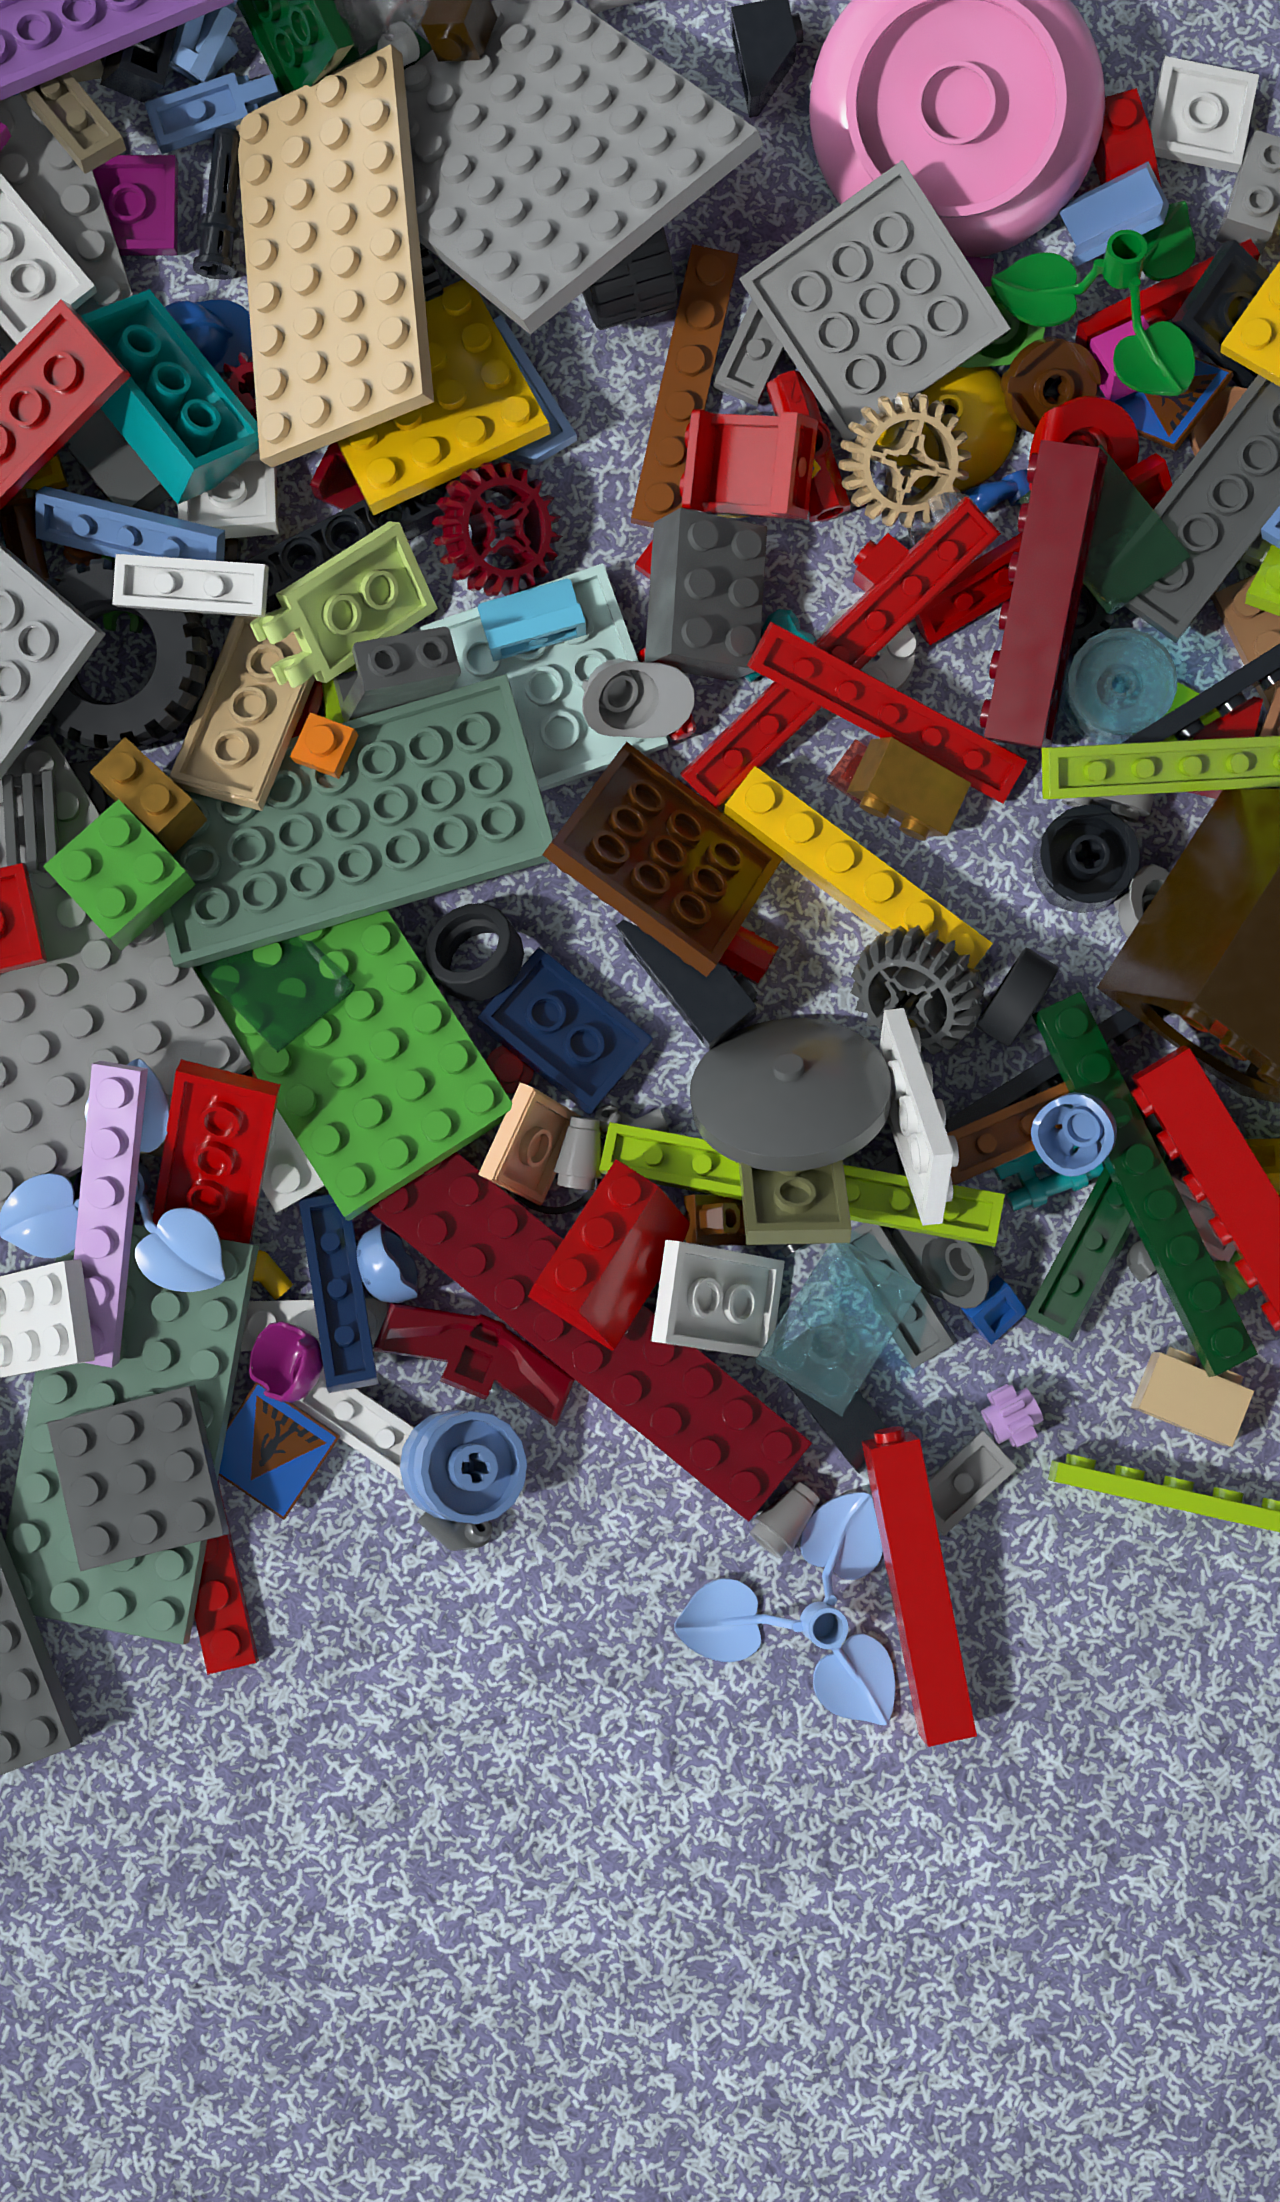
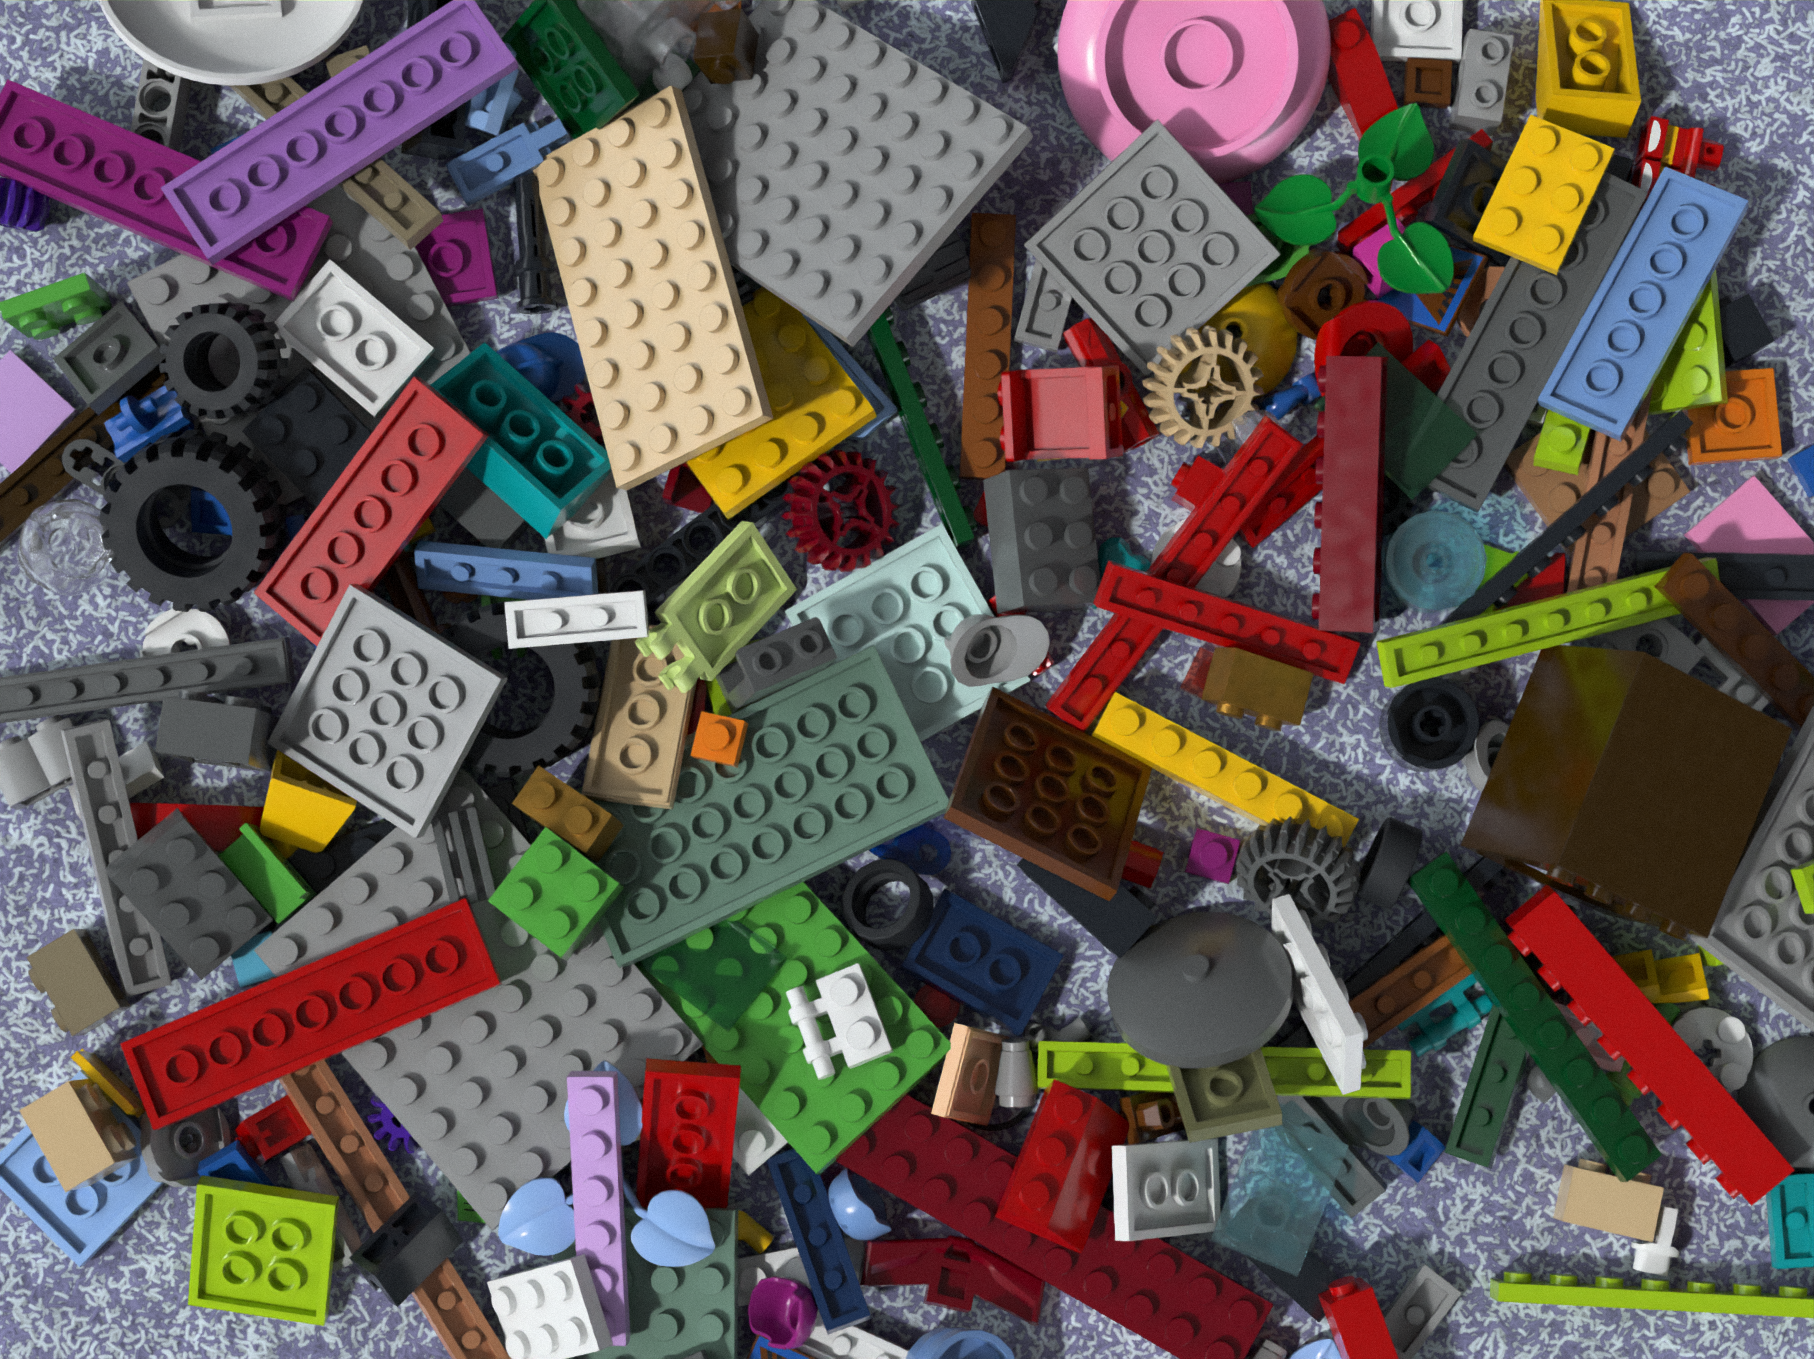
camera: 15 degrees left, 0 degrees up
medium azure panel [478,579,587,662] -> none
lavender gear [981,1384,1044,1448] -> none
medium blue helmet [1031,1092,1117,1176] -> none
medium blue panel [1059,161,1169,266] -> none
none -> white plate [786,963,894,1080]
none -> dark green plate [866,306,977,550]
none -> clear blue plate [869,825,951,876]
none -> magenta plate [1184,828,1241,884]
none -> reddish brown plate [1403,58,1452,109]
none -> white piece [1631,1206,1680,1276]

